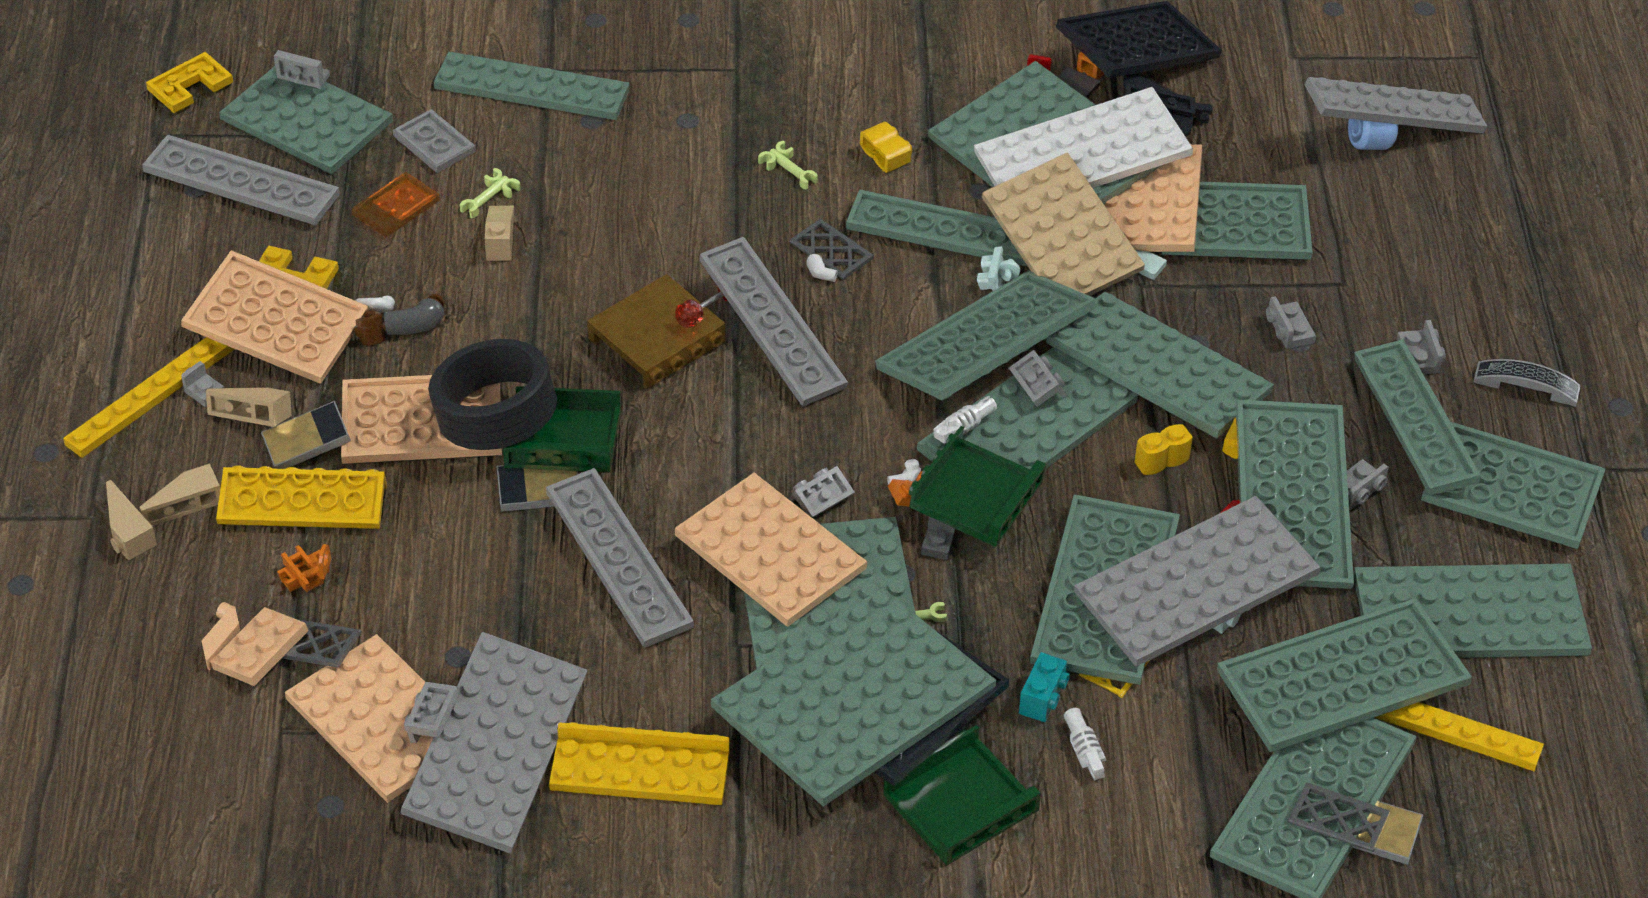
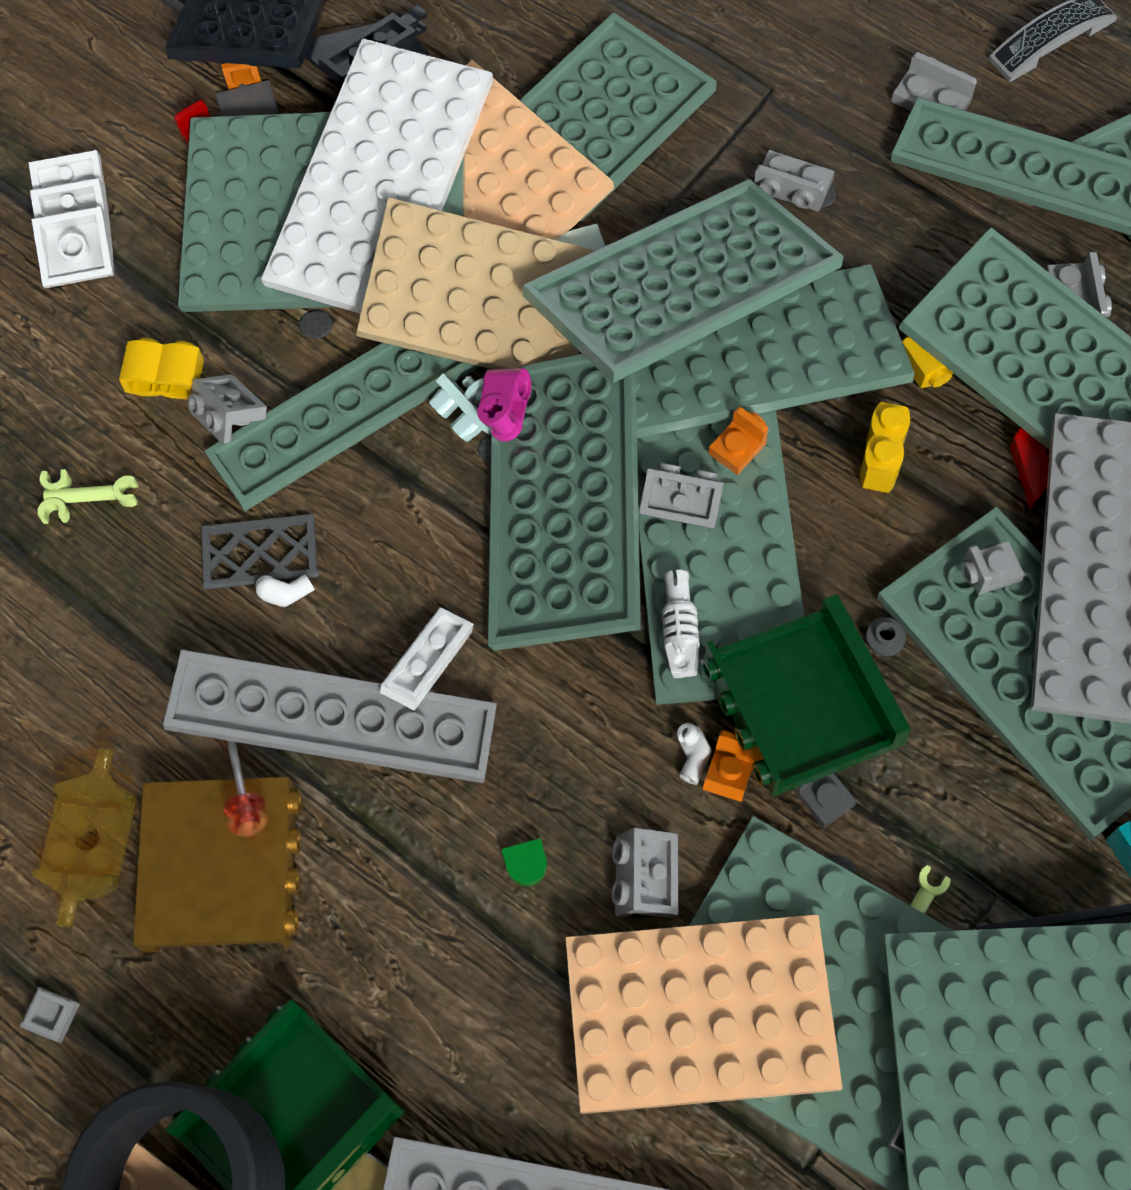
camera: 45 degrees left, 20 degrees up
none -> light grey tile [20,987,80,1044]
none -> white slope [29,150,114,288]
none -> clear yellow plate [32,748,137,928]
none -> light grey bracket [188,374,267,444]
none -> white tile [380,607,474,711]
none -> dark pink piece [477,368,531,442]
none -> green tile [501,838,547,886]
none -> sand green plate [523,179,844,383]
none -> orange bracket [708,406,768,475]
none -> dark grey plate [866,618,906,656]
none -> light grey bracket [961,541,1025,595]

